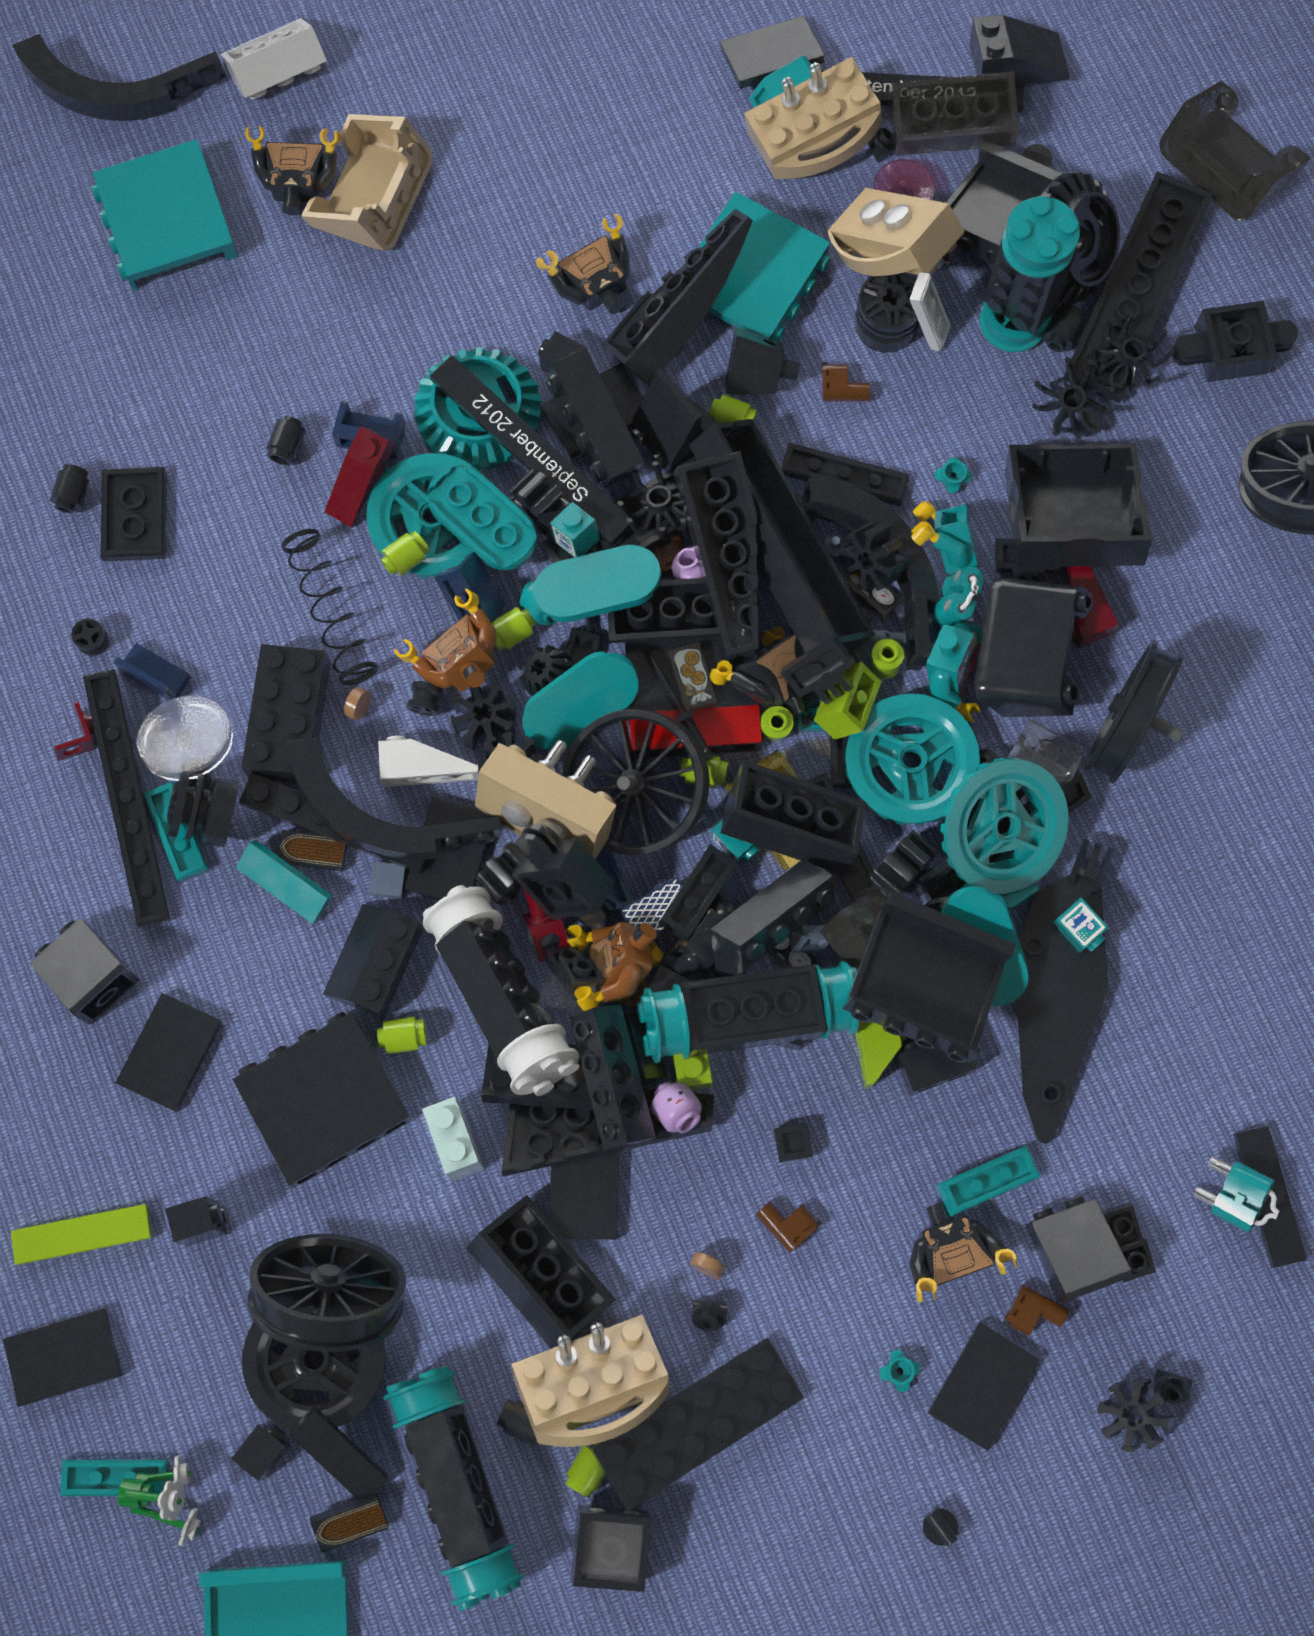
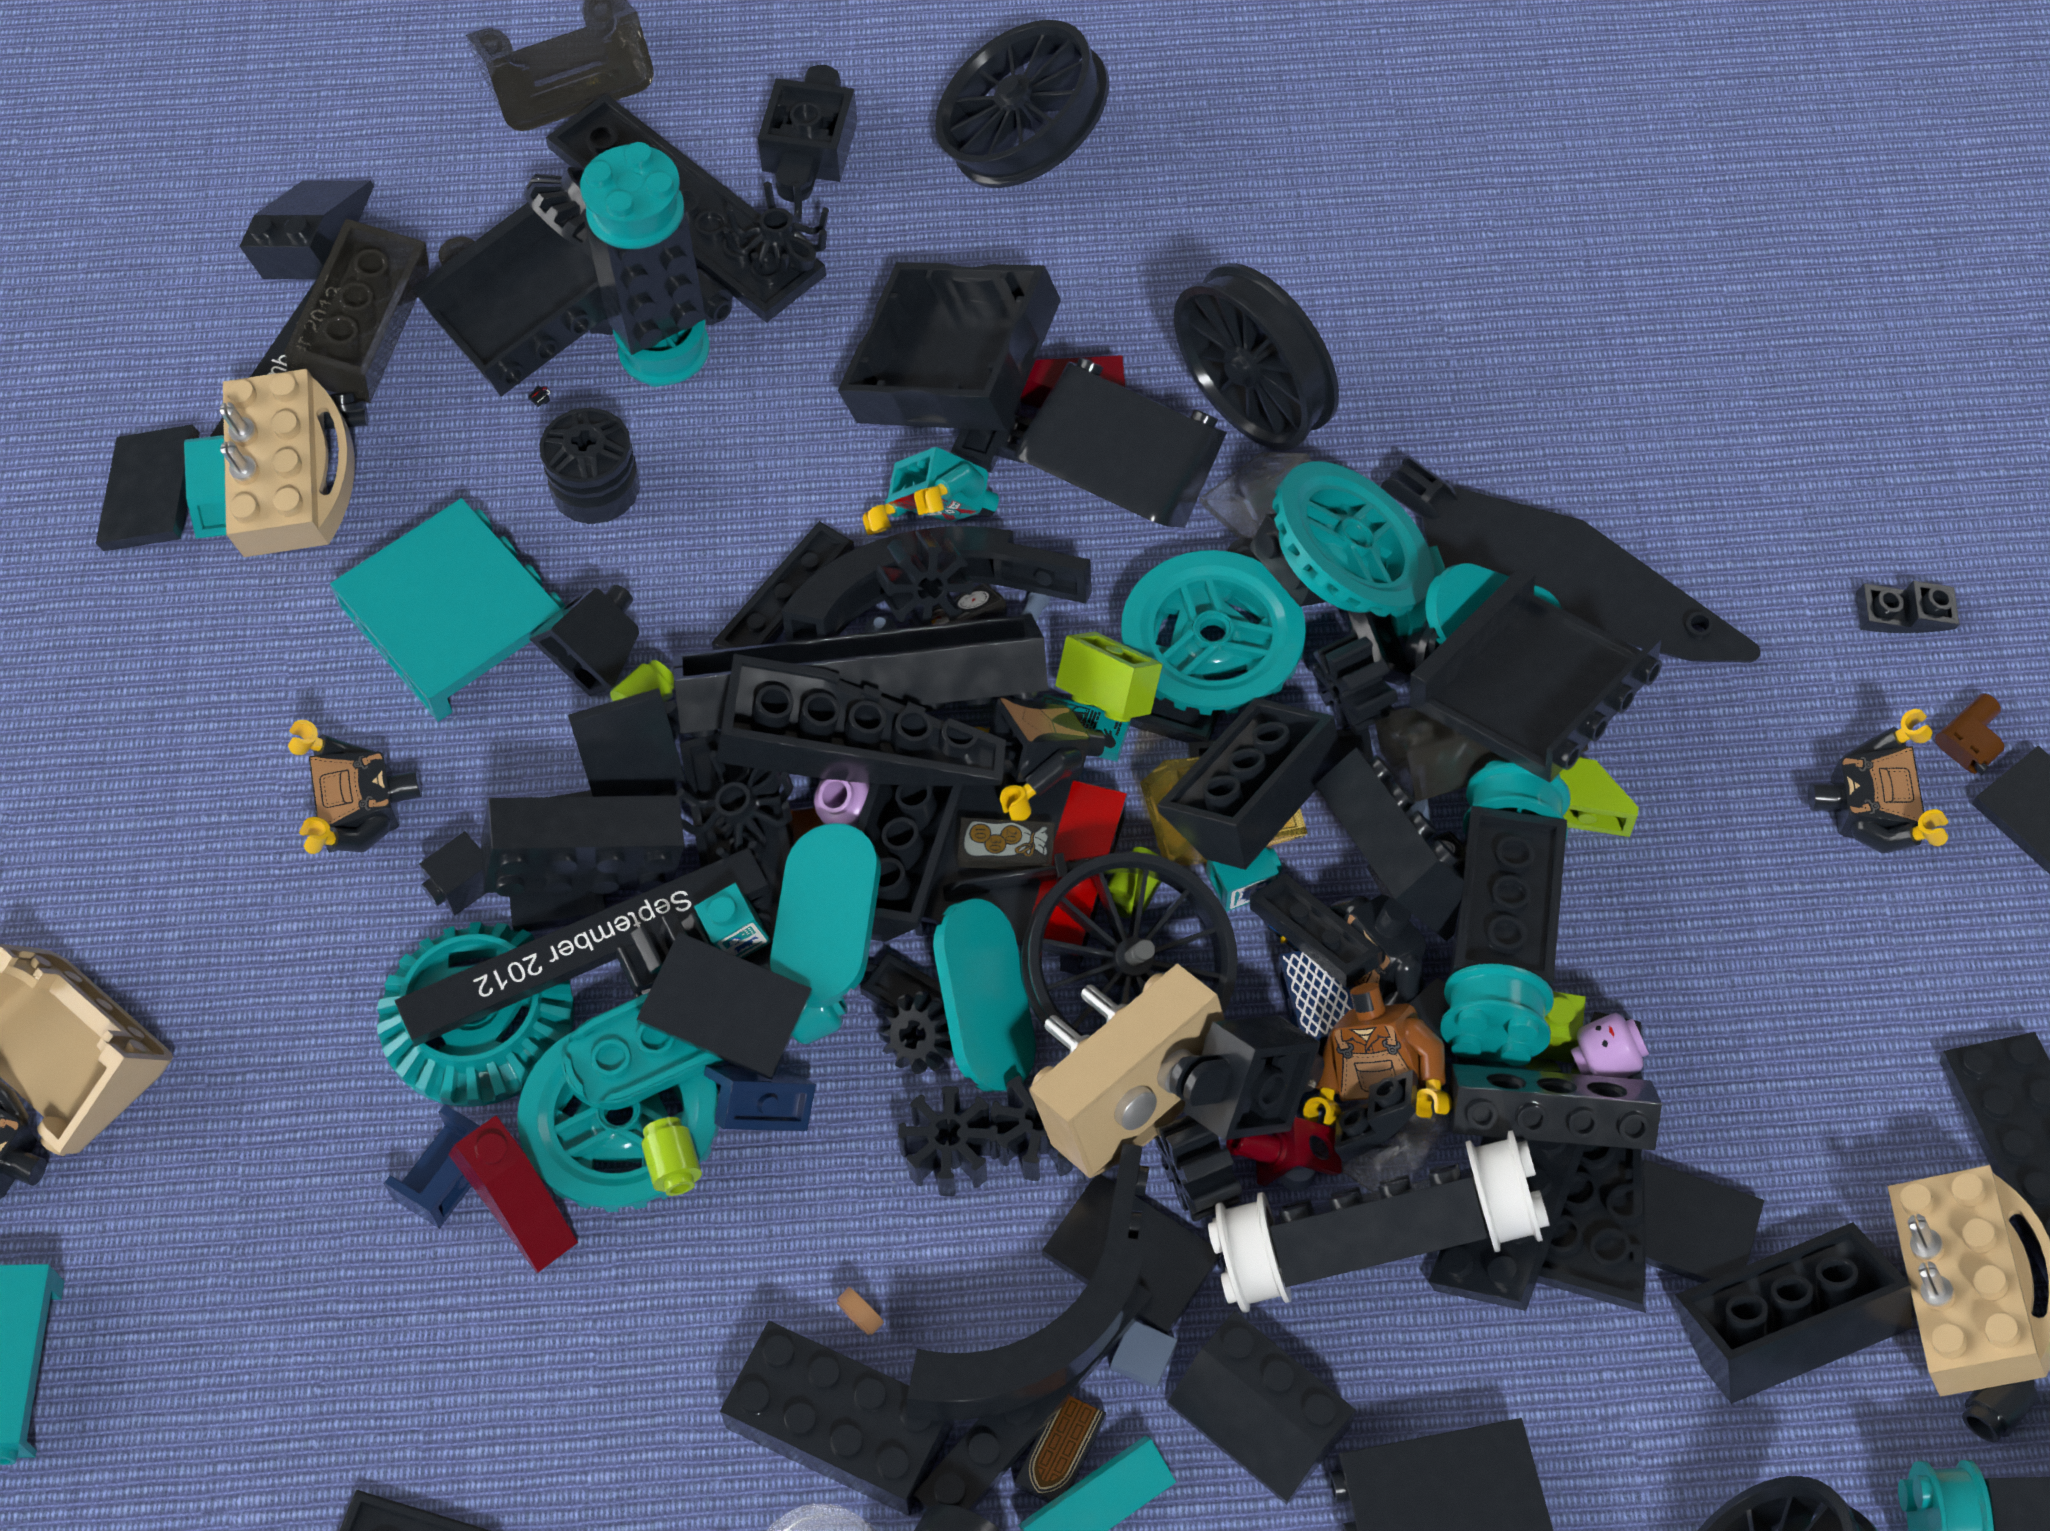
camera: 70 degrees left, 15 degrees down
black brick [266,416,306,466] -> none
black piece [281,528,378,686] -> none
lime brick [377,1017,427,1054] -> none
white slope [378,736,479,787] -> none
dark orange torso [394,589,497,692] -> none
black wheel [406,681,444,716] -> none
light aqua brick [422,1096,484,1181] -> none
lime brick [491,607,536,651] -> none
black wedge [602,209,753,386] -> none
medium nougat tile [690,1252,725,1280] -> none
black plate [692,1300,728,1331] -> none
reddish brown piece [755,1201,822,1253] -> none
lime brick [760,706,793,742] -> none
black plate [773,1123,813,1163] -> none
black hinge [781,635,854,705] -> none
reddish brown piece [822,362,870,402] -> none
tan piece [827,188,964,276] -> none
lime brick [869,639,904,679] -> none
clear pink dish [874,159,935,200] -> none
teal plate [879,1350,920,1392] -> none
black brick [896,1042,977,1096] -> none
white tile [909,272,951,351] -> none
teal torso [927,620,984,722] -> none
teal piece [931,567,983,626] -> none
teal plate [934,457,972,494] -> none
teal tile [936,1146,1041,1217] -> none
slope [1026,1196,1134,1303] -> none
black animal [1032,357,1114,439] -> none
brick [1053,898,1109,953] -> none
teal piece [1194,1156,1280,1233] -> none
black tile [1233,1126,1307,1268] -> none
none -> black tile [637,932,812,1080]

